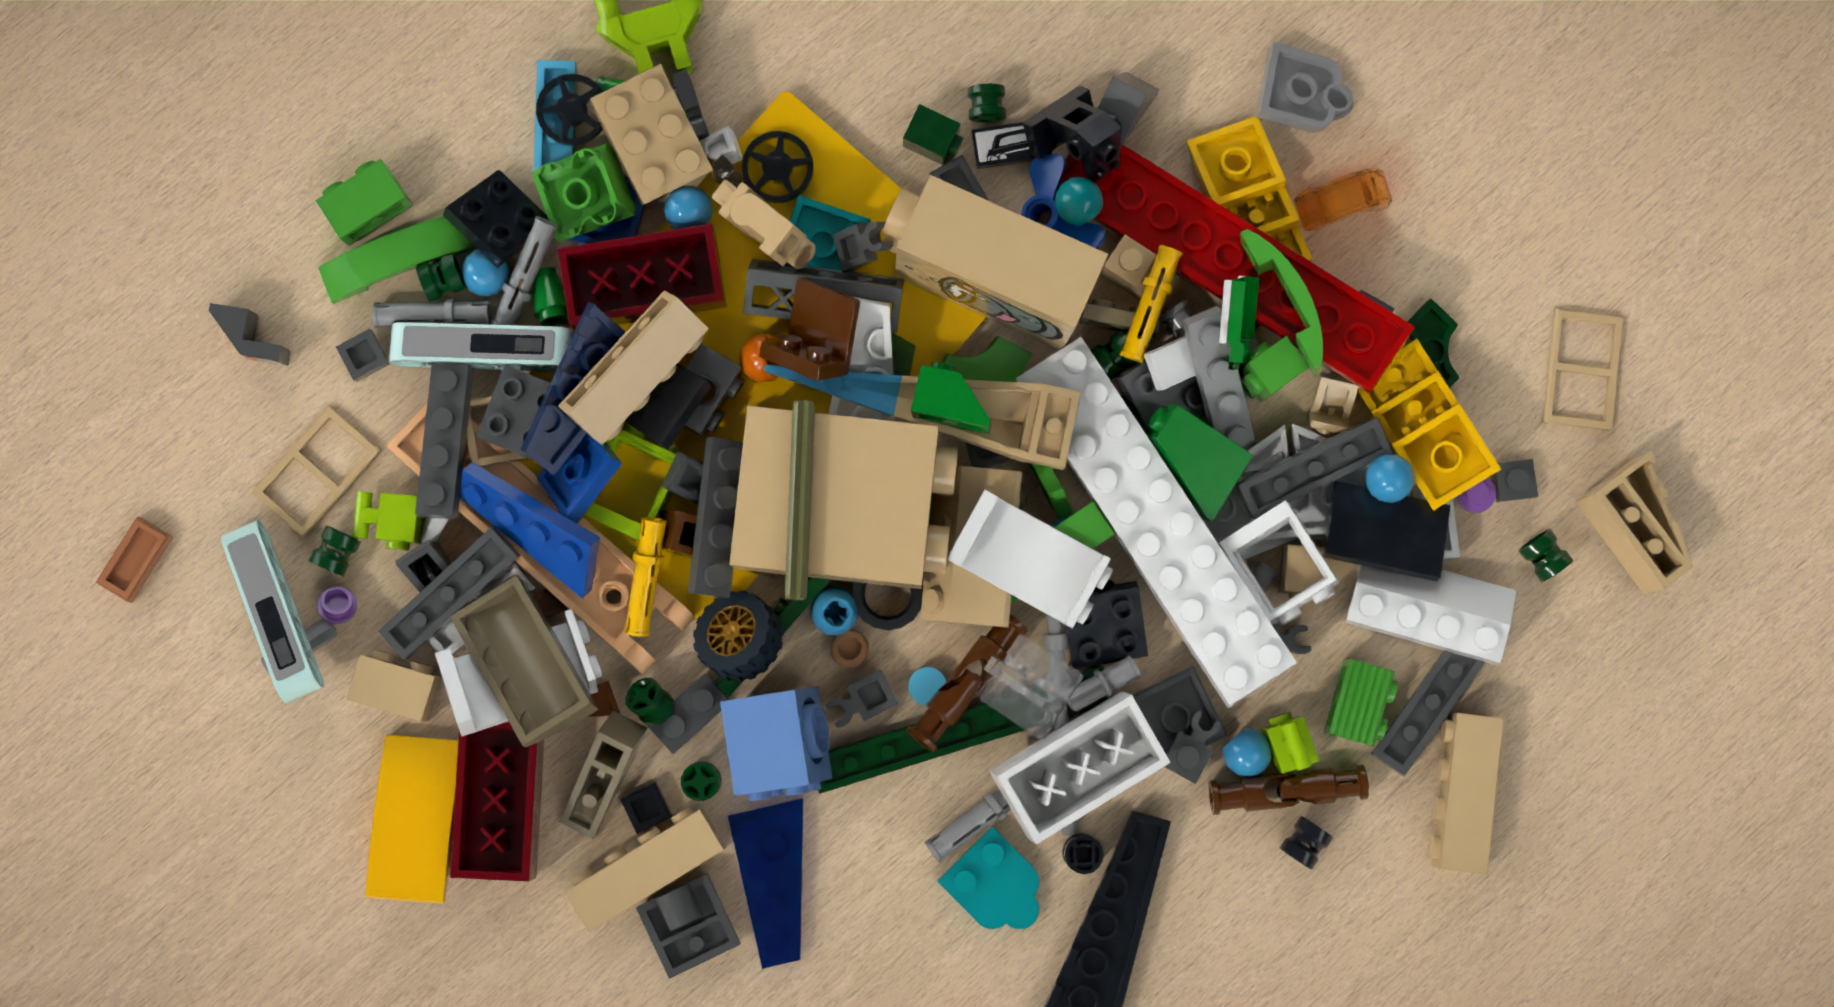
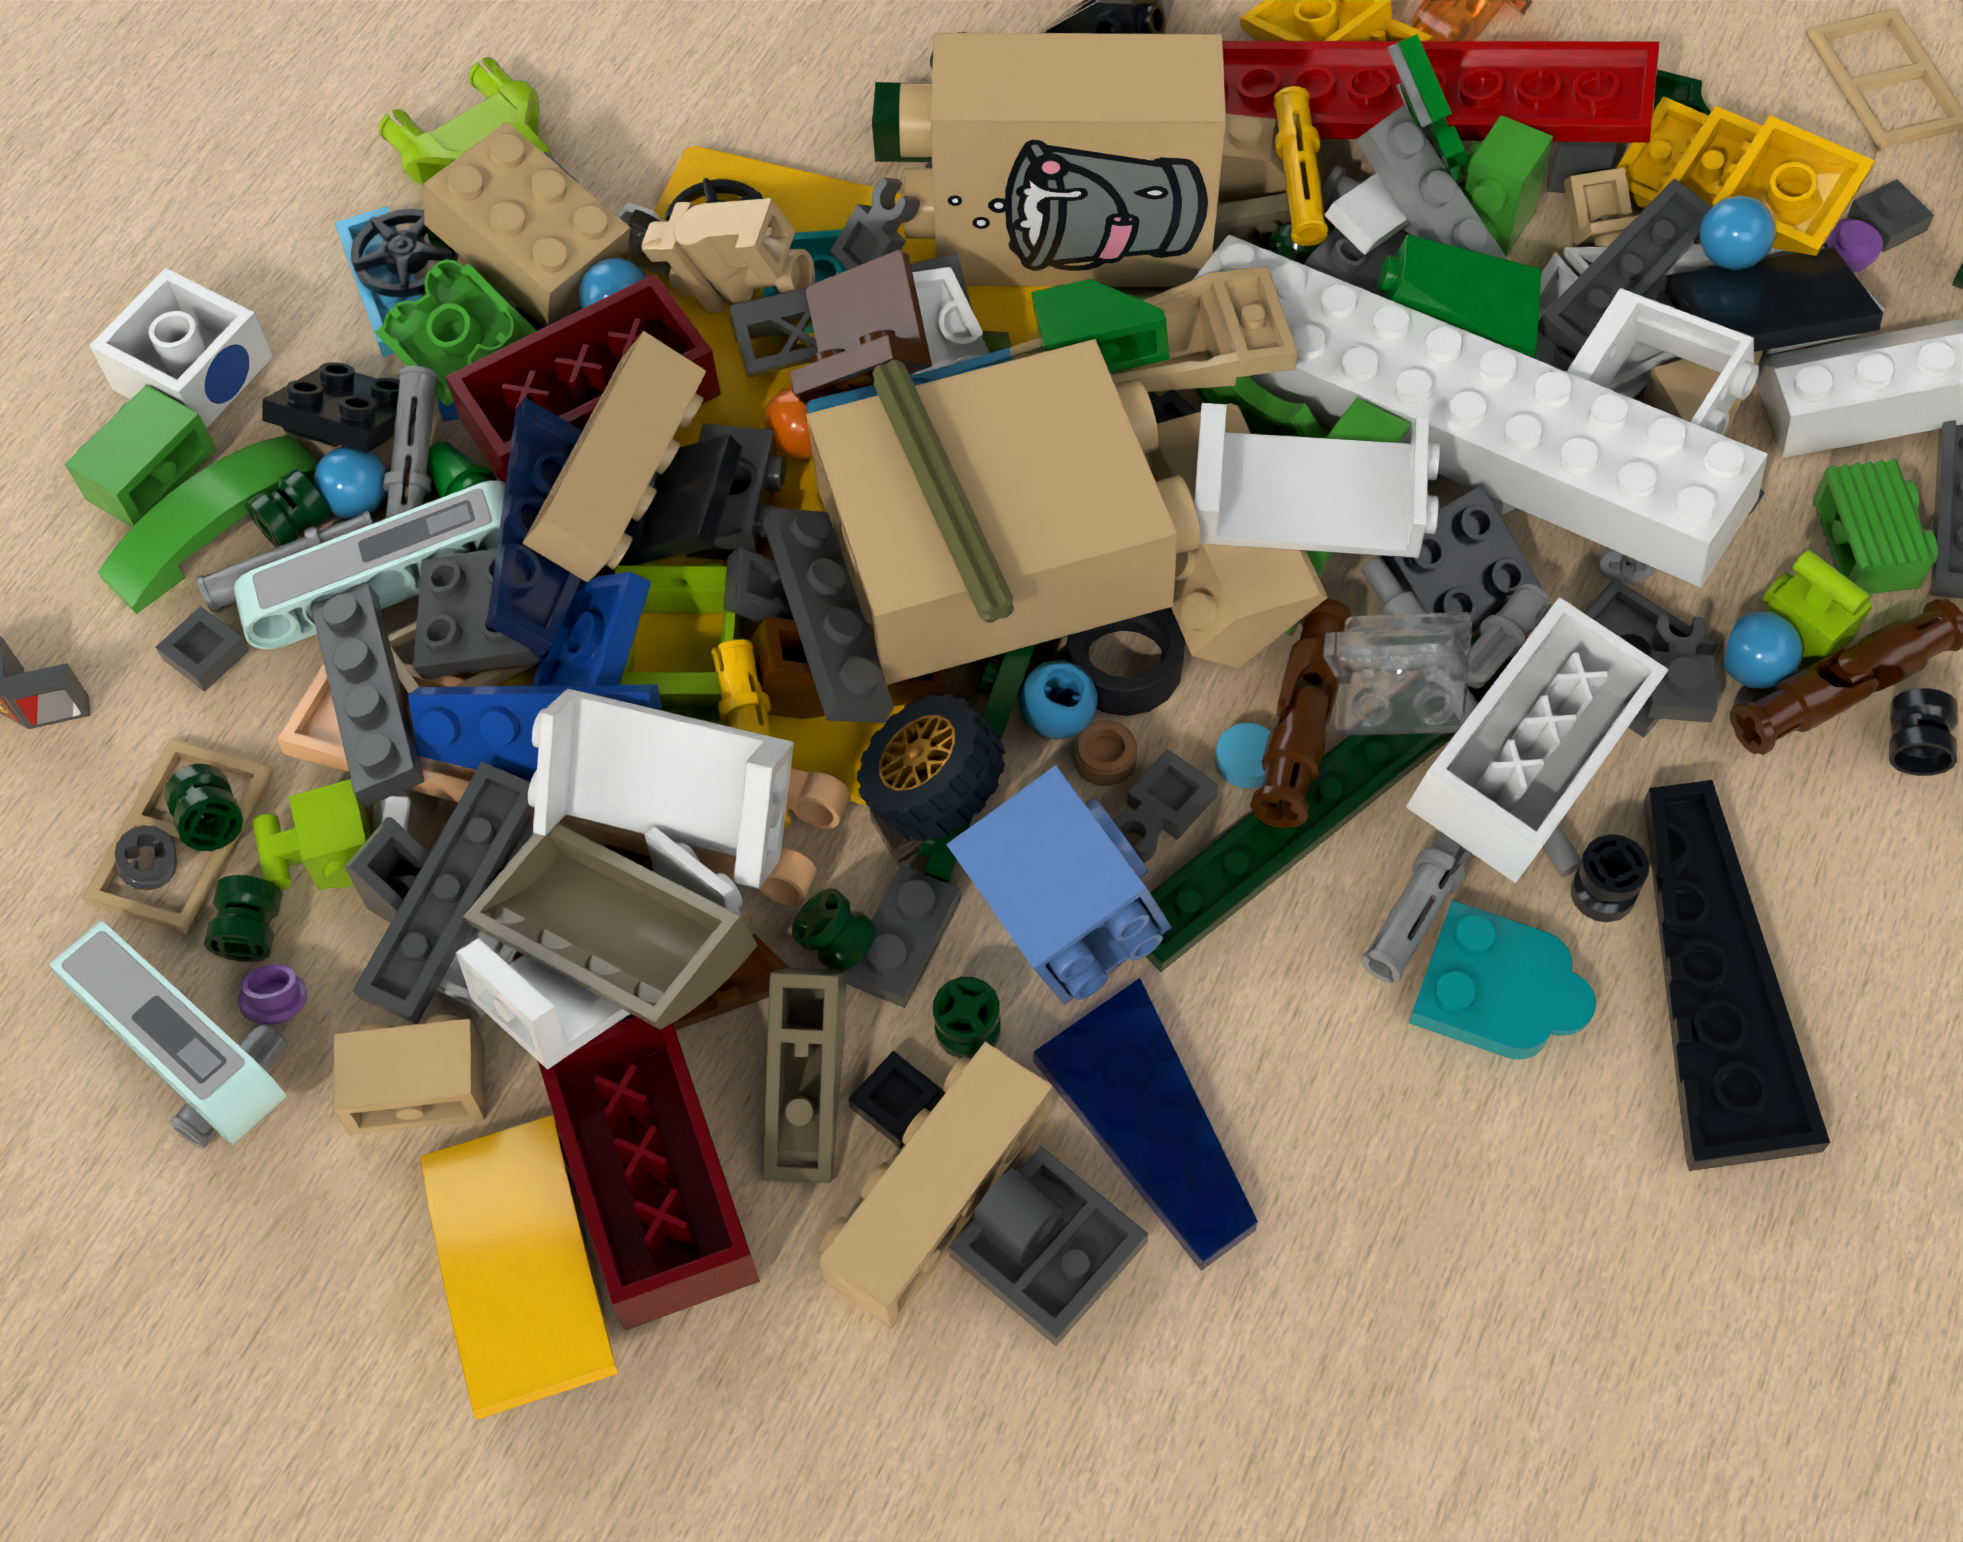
camera: 15 degrees left, 25 degrees down
bright green slope [1240,229,1323,376] -> none
none -> white brick [89,268,274,429]
none -> dark grey bush [115,825,177,891]
none -> dark green wheel [164,764,243,851]
none -> white panel [528,689,794,889]

